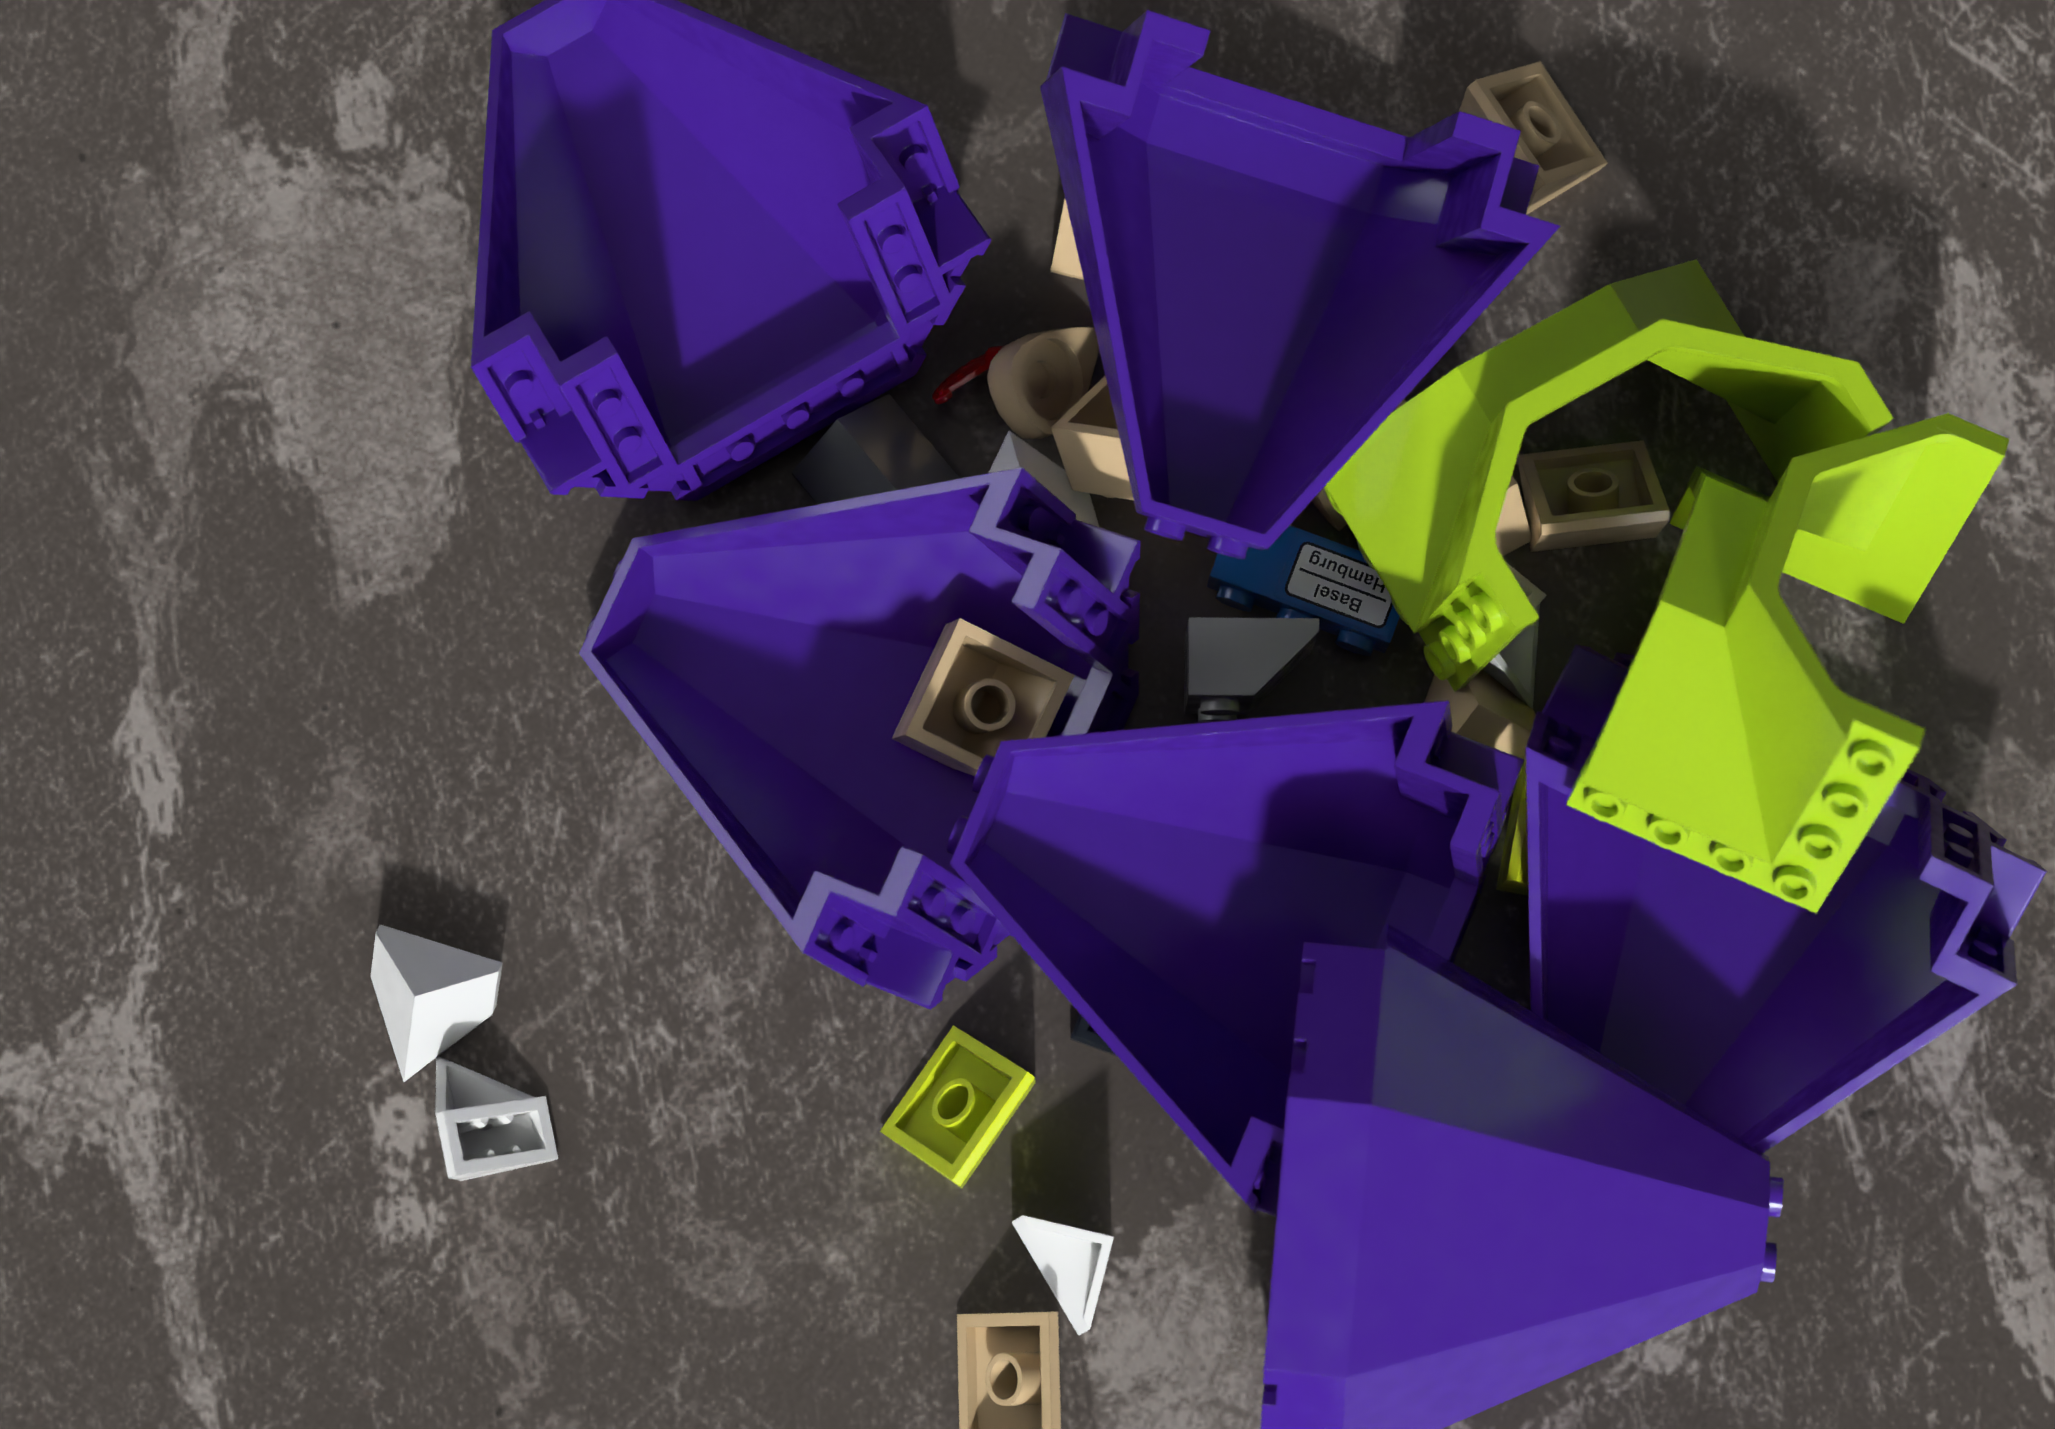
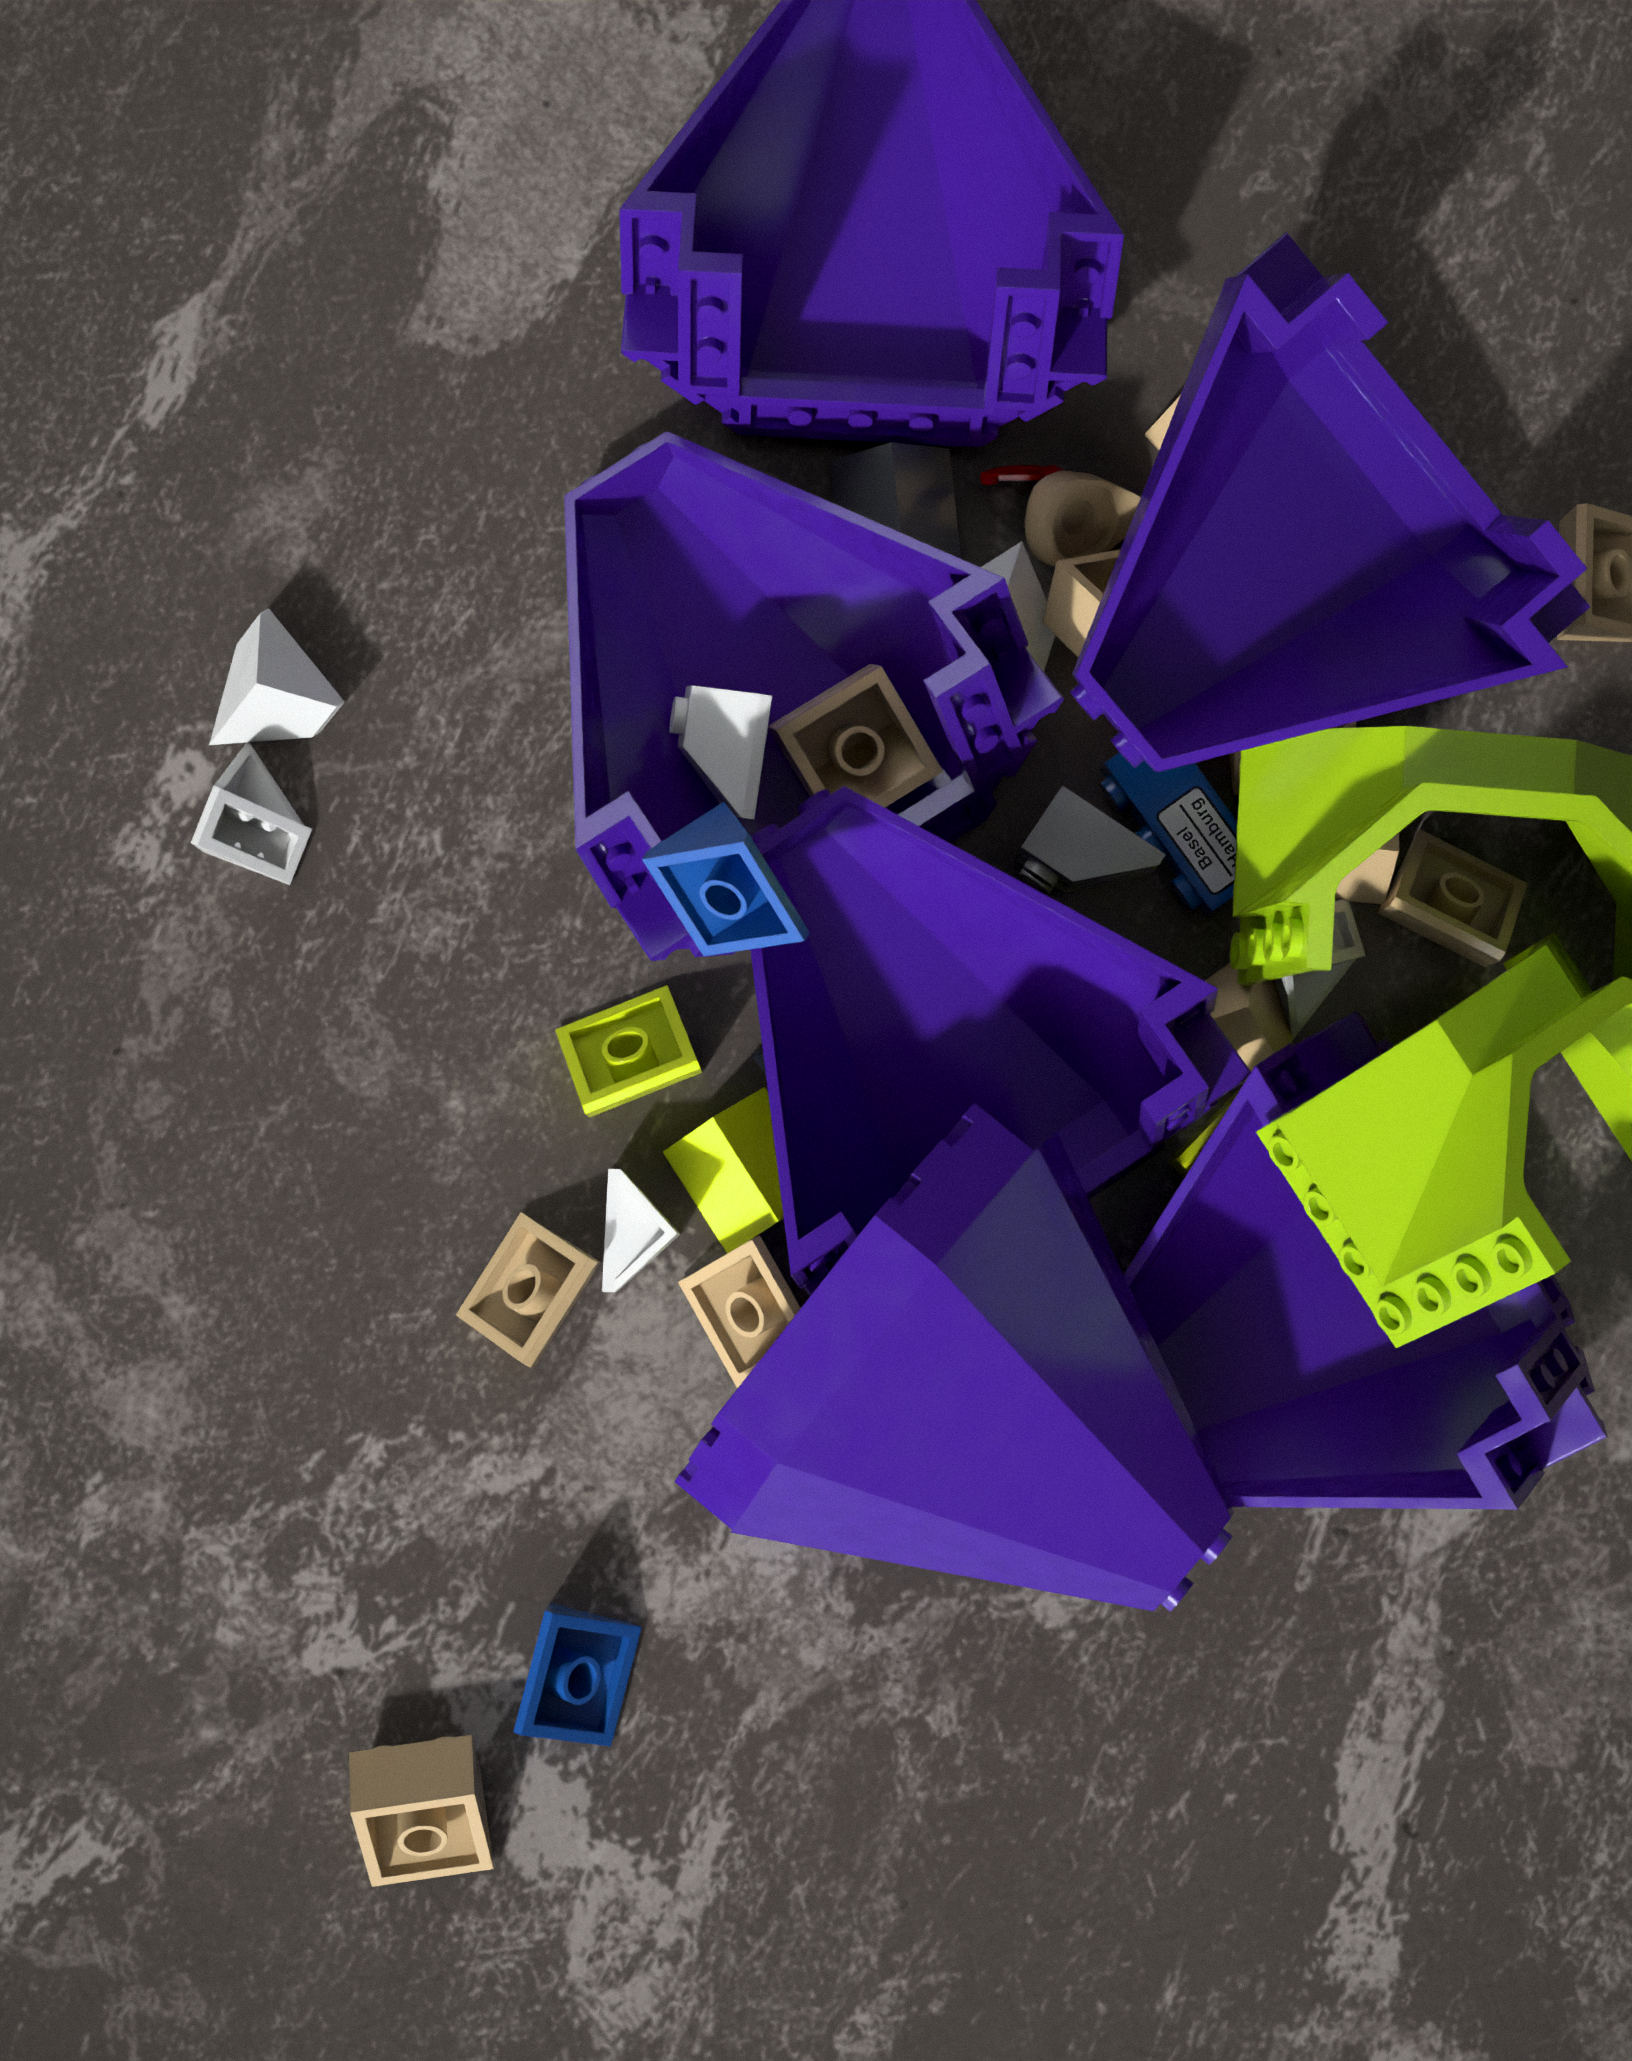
camera: 25 degrees right, 5 degrees up
none -> blue slope [642,802,810,956]
none -> neon yellow slope [663,1087,784,1254]
none -> white slope [670,686,772,819]
none -> tan slope [678,1235,801,1388]

